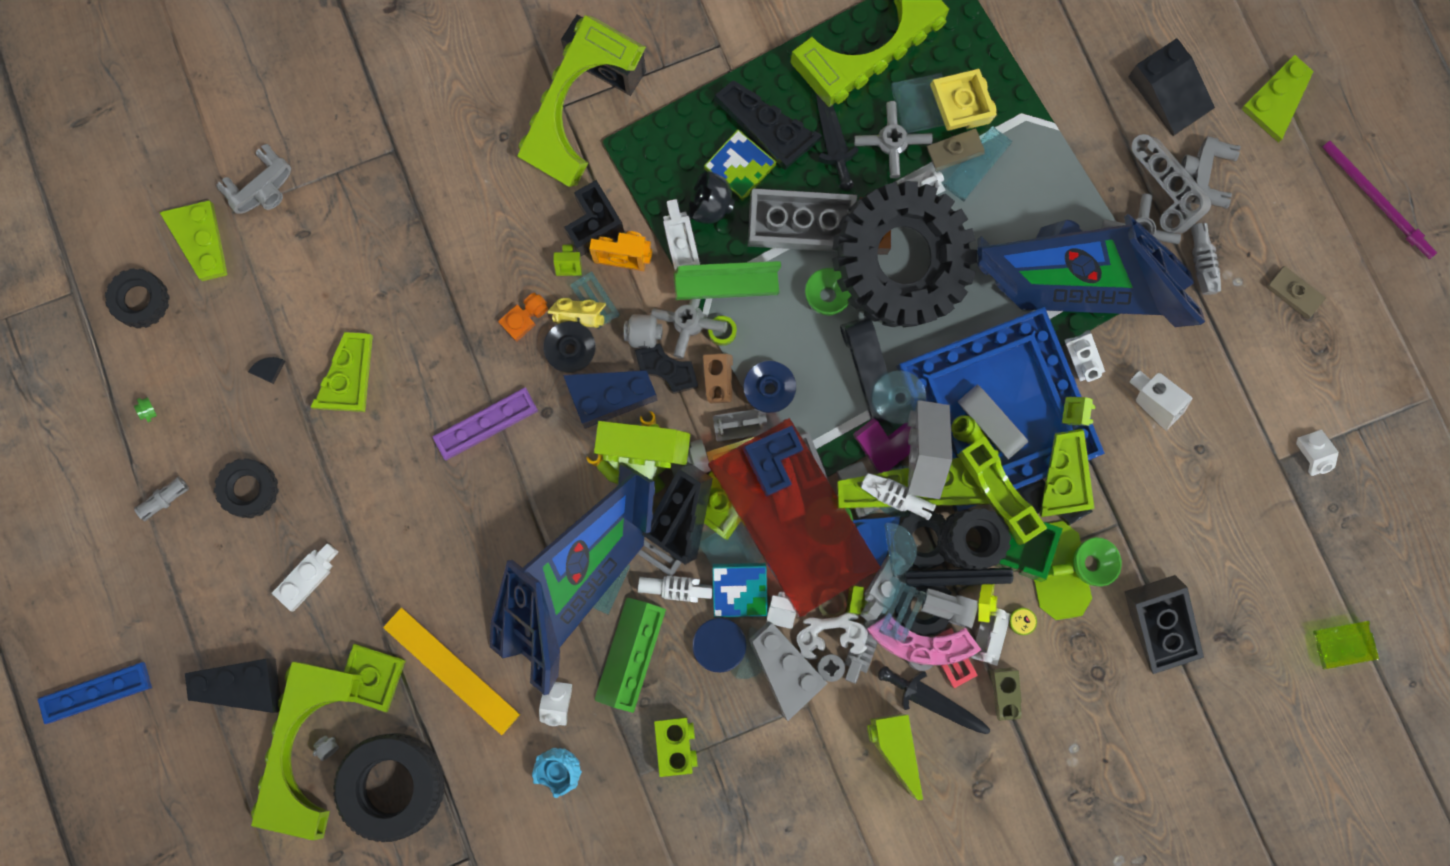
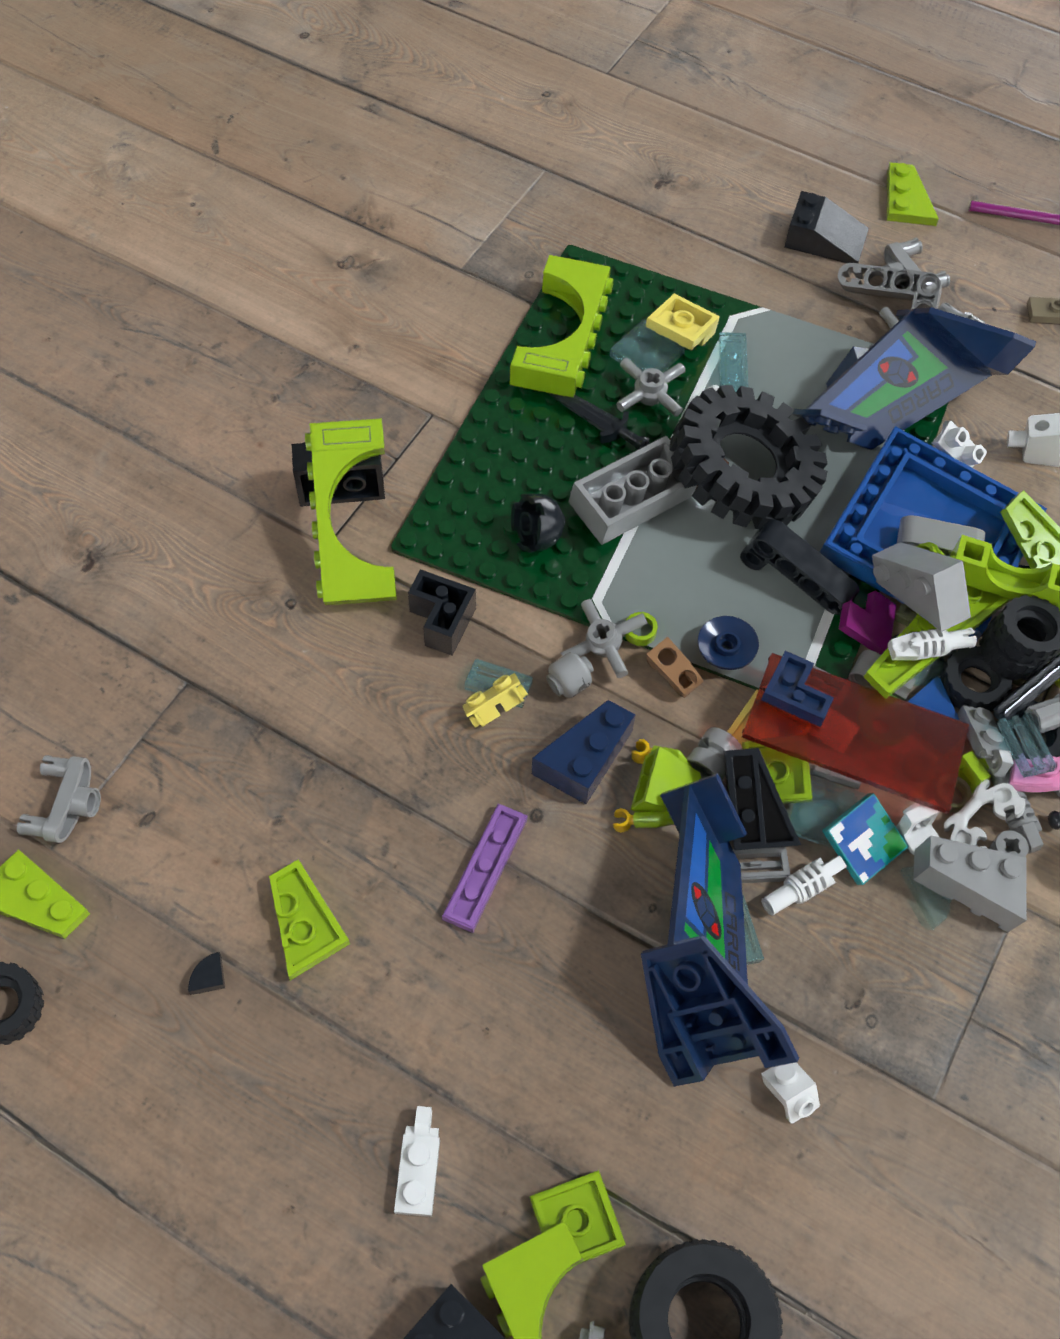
camera: 40 degrees left, 20 degrees down
bright green plate [134,397,157,423] -> none
light grey pin [134,476,189,521] -> none
black tyre [214,458,279,518] -> none
yellow tile [383,607,521,735] -> none
orange plate [498,293,549,342] -> none
medium azure hair [532,748,582,798] -> none
black dish [543,321,596,373] -> none
lime tile [553,244,582,276] -> none
light orange plate [589,231,652,271] -> none
lime wedge [594,421,690,468] -> none
bright green panel [595,598,666,713] -> none
black tile [635,343,698,394] -> none
lime brick [654,717,698,777] -> none
white hinge [663,199,700,271] -> none
bright green panel [673,261,781,300] -> none
dark blue tile [692,618,746,673] -> none
tile [704,130,776,201] -> none
light grey hinge [713,409,769,442] -> none
black wing [714,80,822,170] -> none
bright green piece [805,268,851,316] -> none
clear light blue dish [872,370,926,424] -> none
clear light blue tile [884,523,917,577] -> none
dark tan plate [927,128,985,172] -> none
lime tile [1062,397,1095,426] -> none

